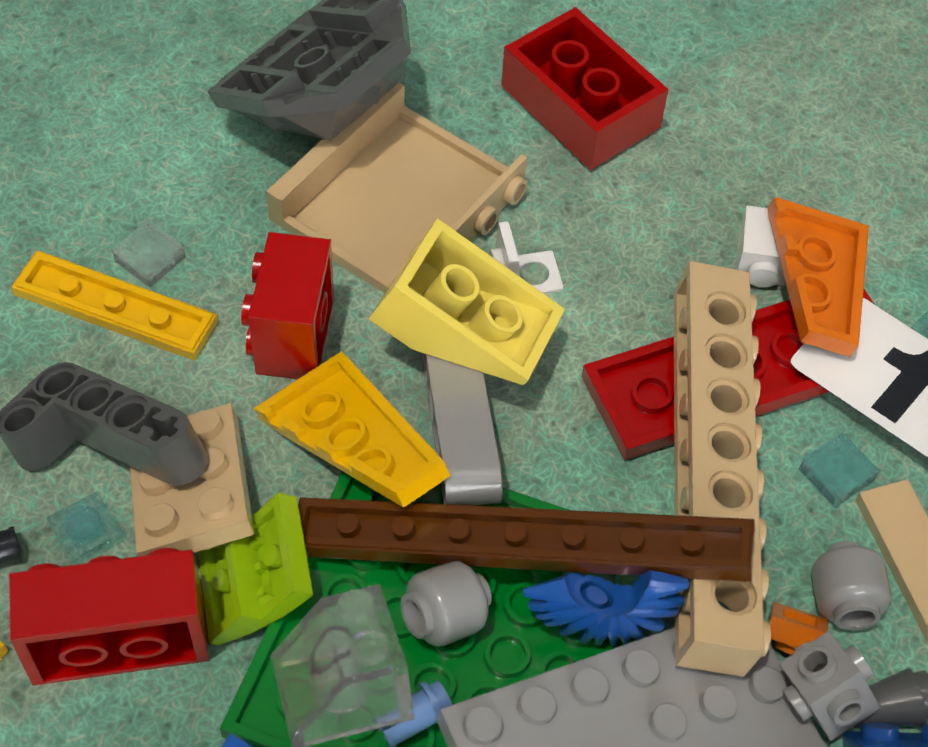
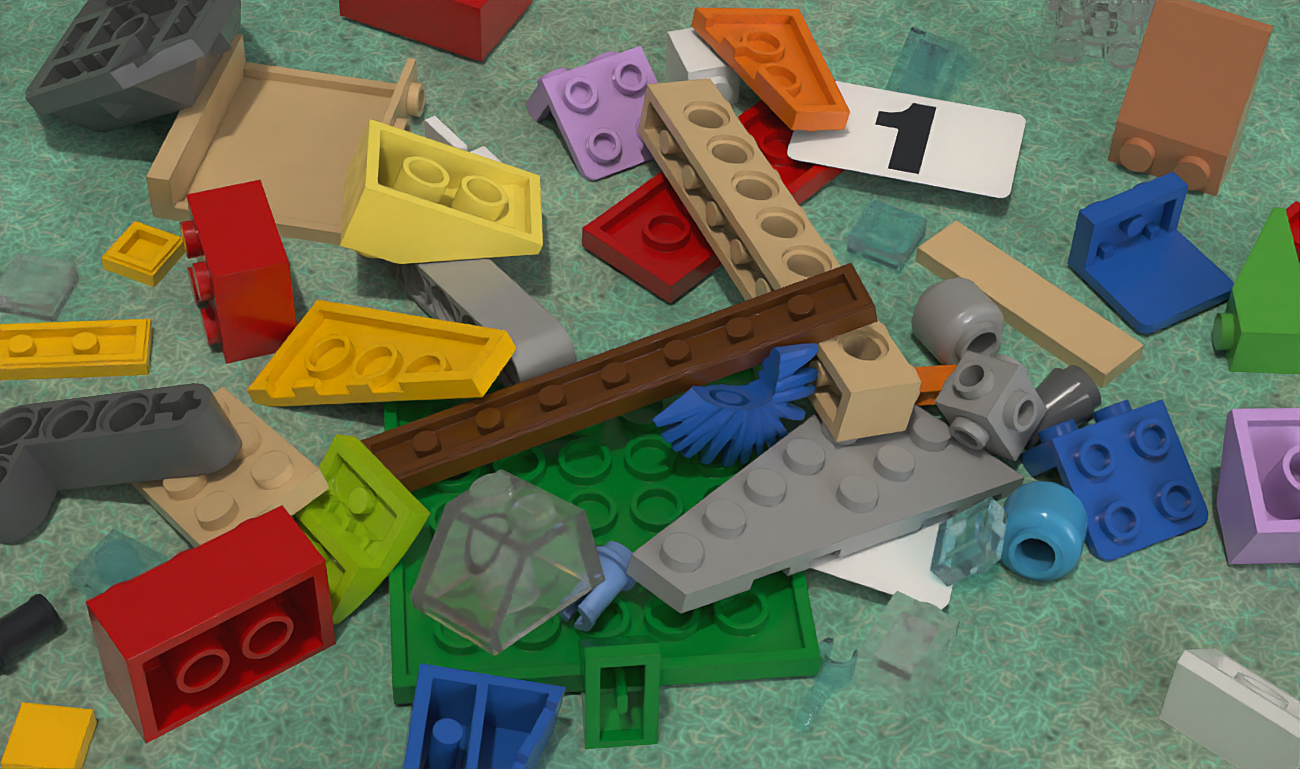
camera: 25 degrees left, 10 degrees down
light grey head [400,561,492,646] -> none
none -> yellow tile [101,221,186,287]
none -> lavender bracket [525,46,658,181]

